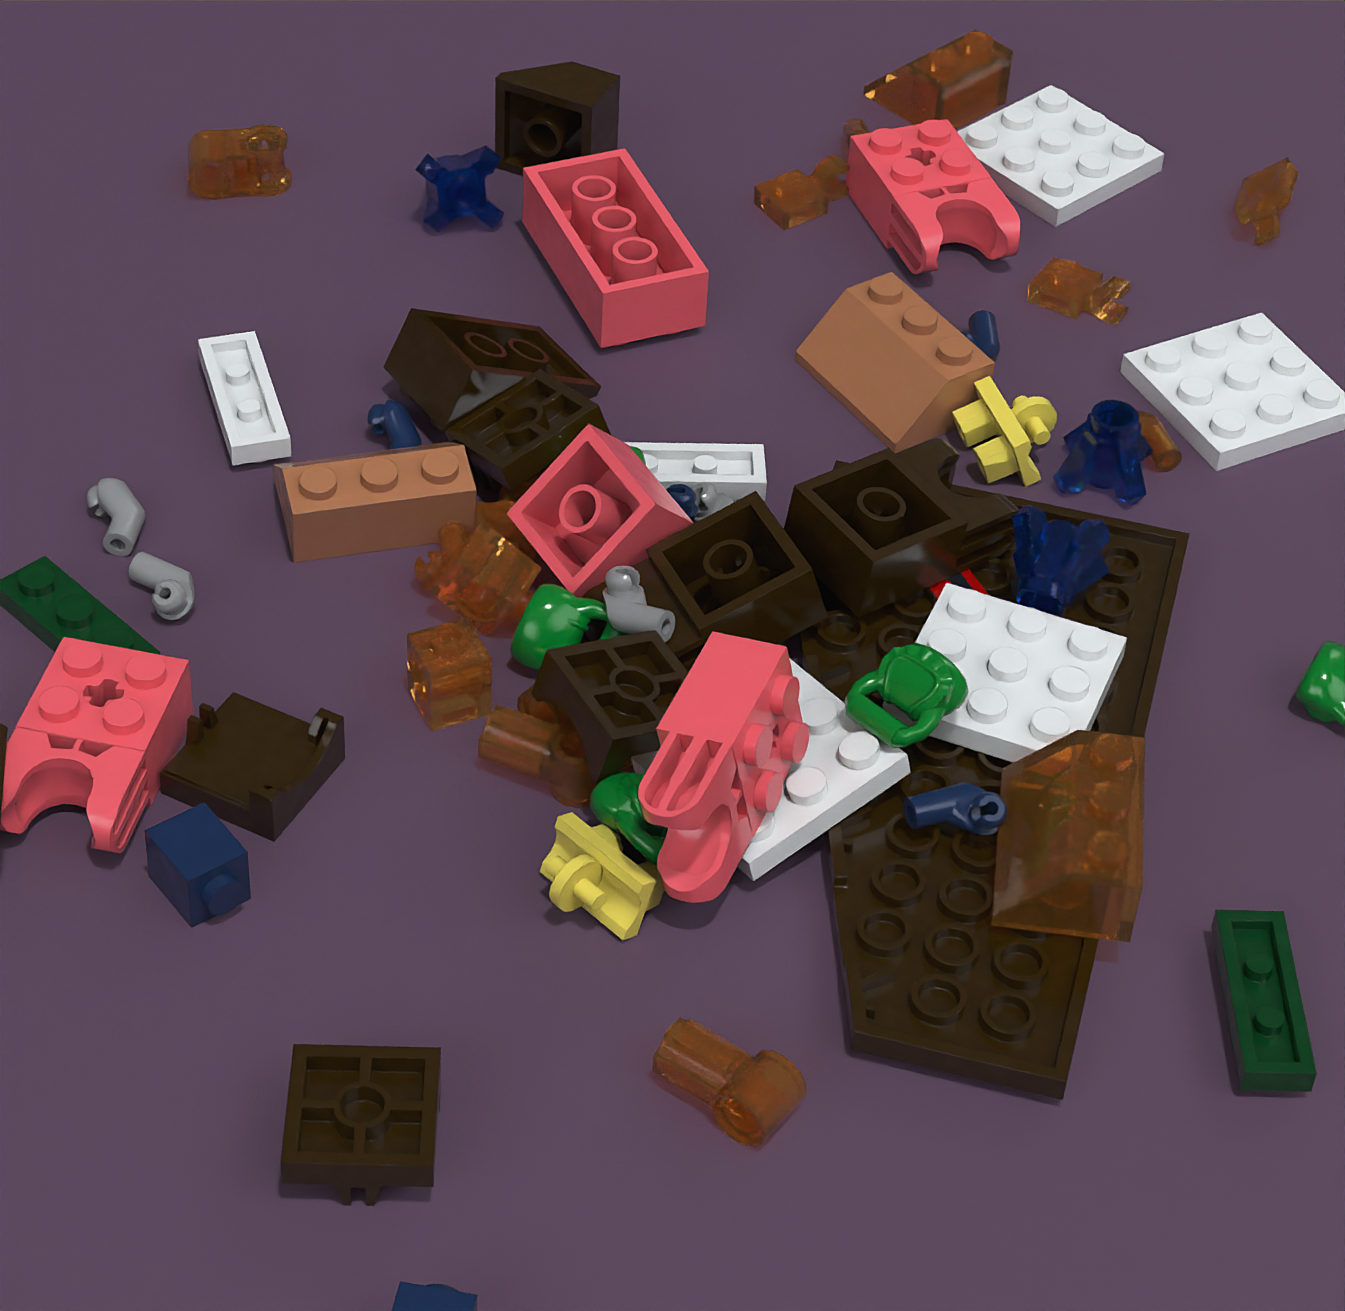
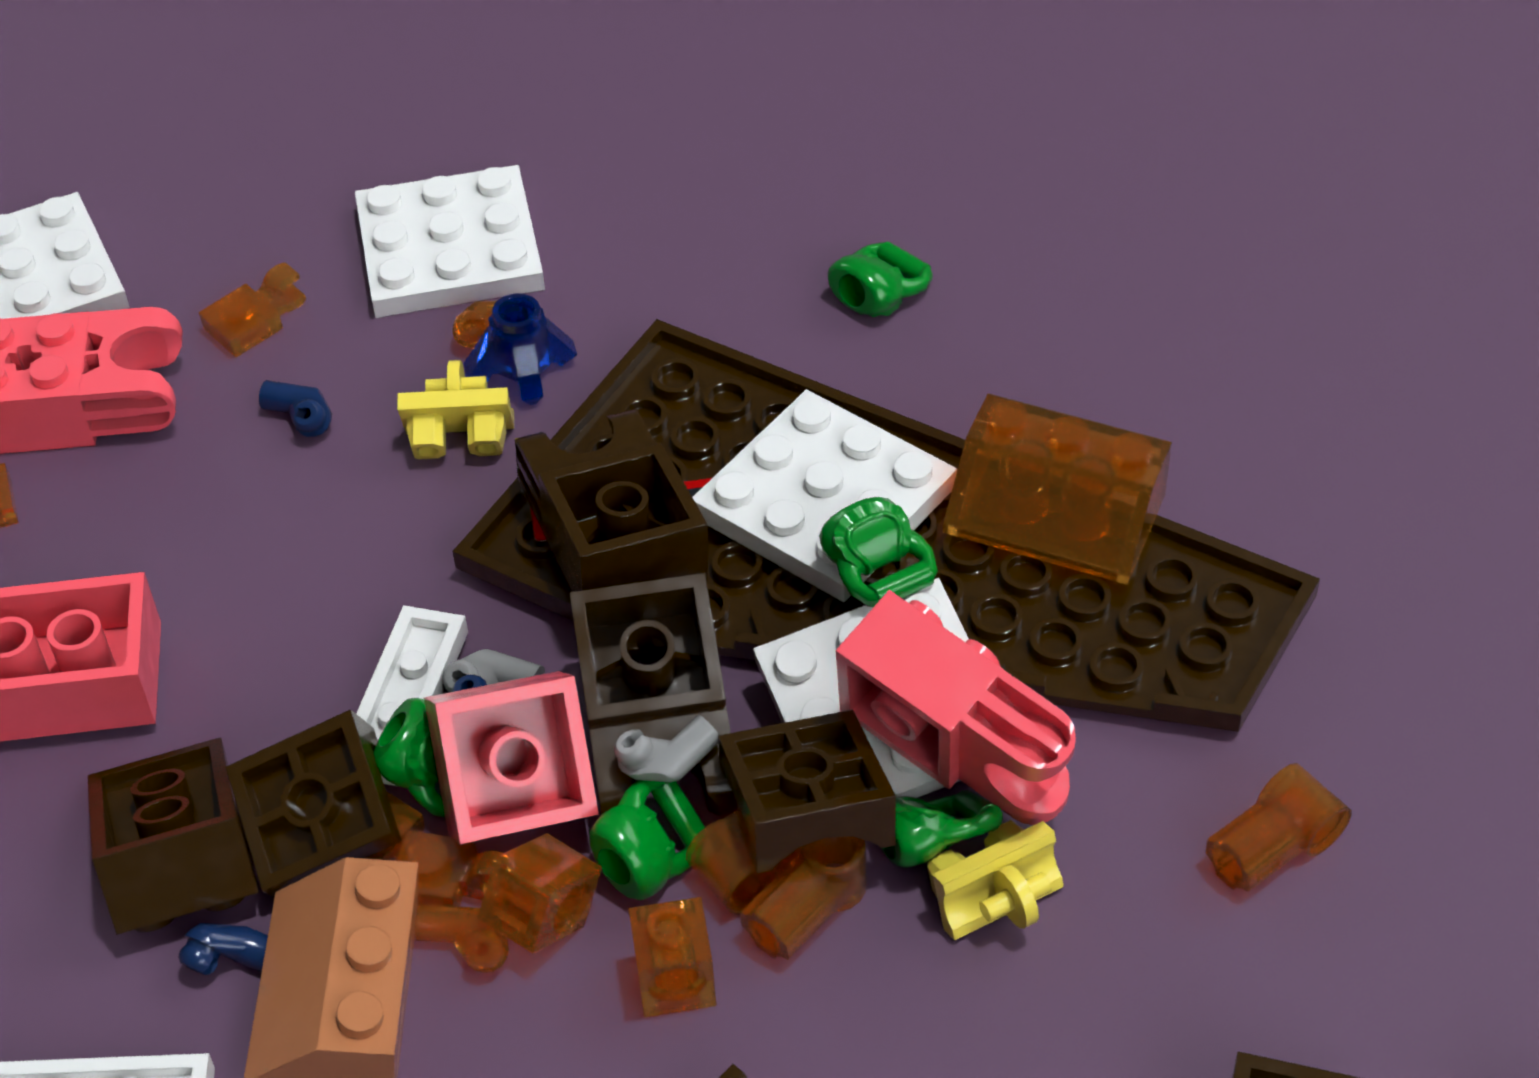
camera: 70 degrees left, 5 degrees up
nougat slope [795,272,995,453] -> none
dark blue arm [903,782,1008,835] -> none
clear blue rock [1012,505,1111,616] -> none
dark green plate [1211,910,1317,1092] -> none
clear orange plate [1234,157,1299,246] -> none

